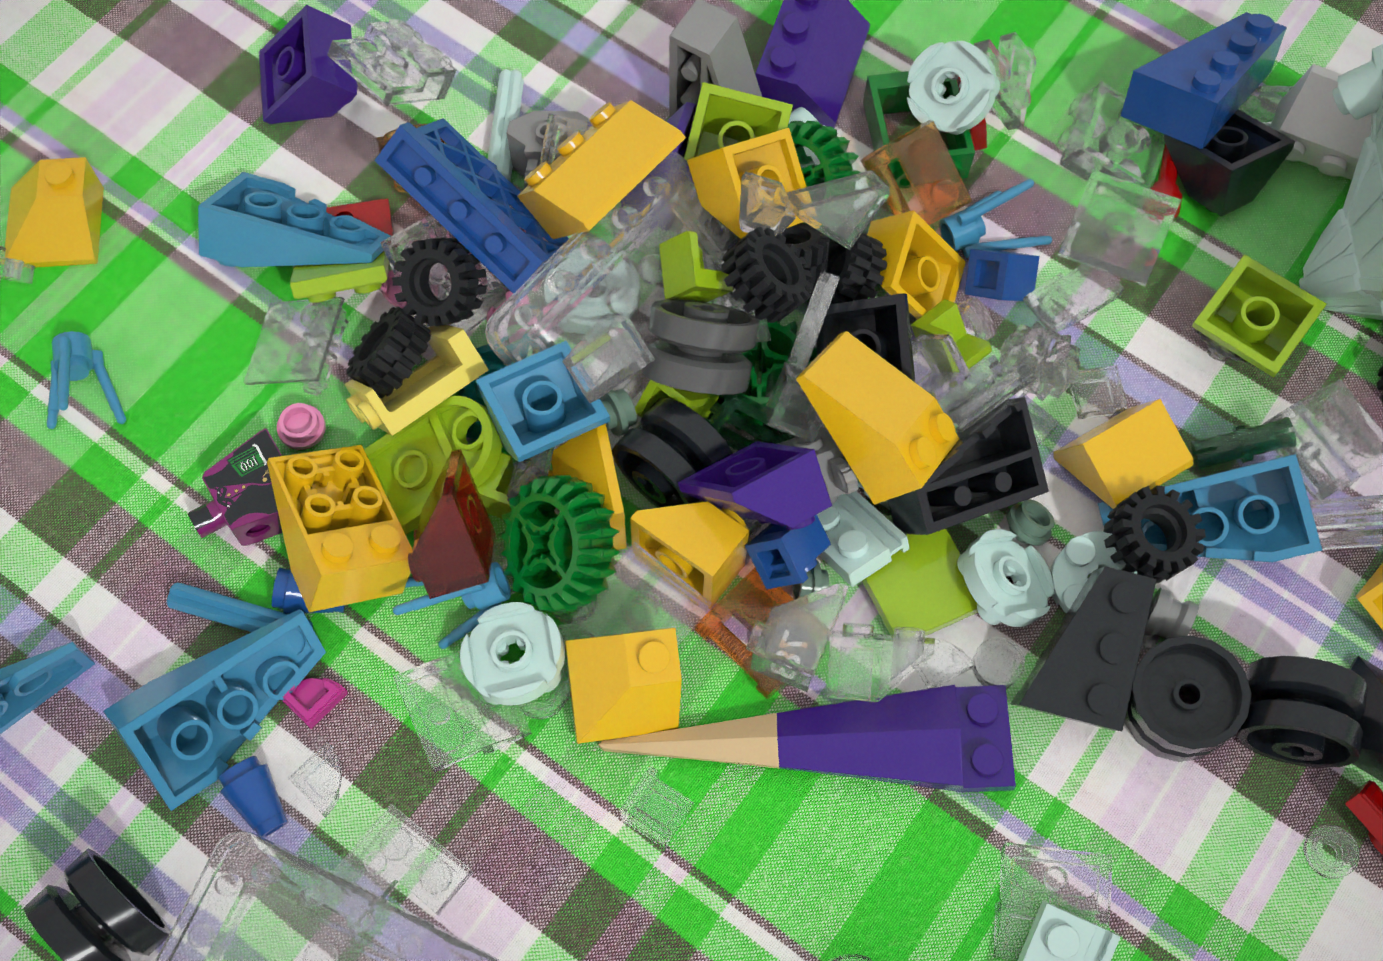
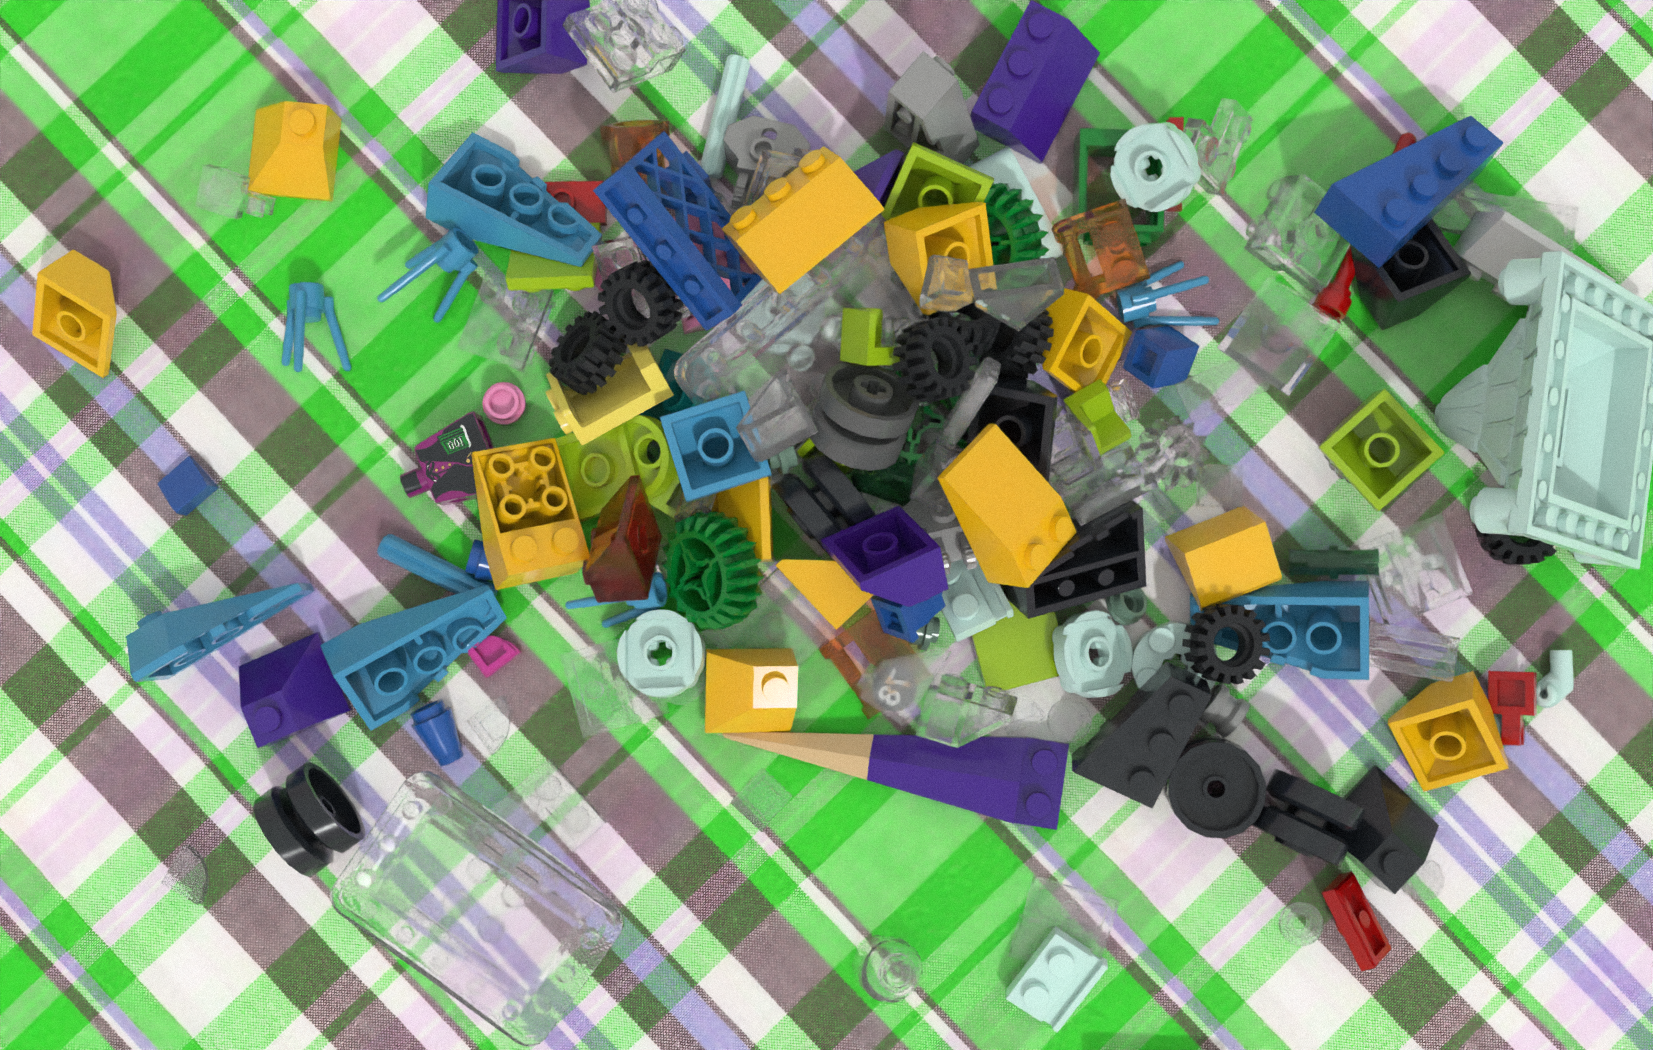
camera: 10 degrees right, 20 degrees up
none -> dark purple slope [238,632,352,748]
none -> dark azure plant [377,228,478,323]

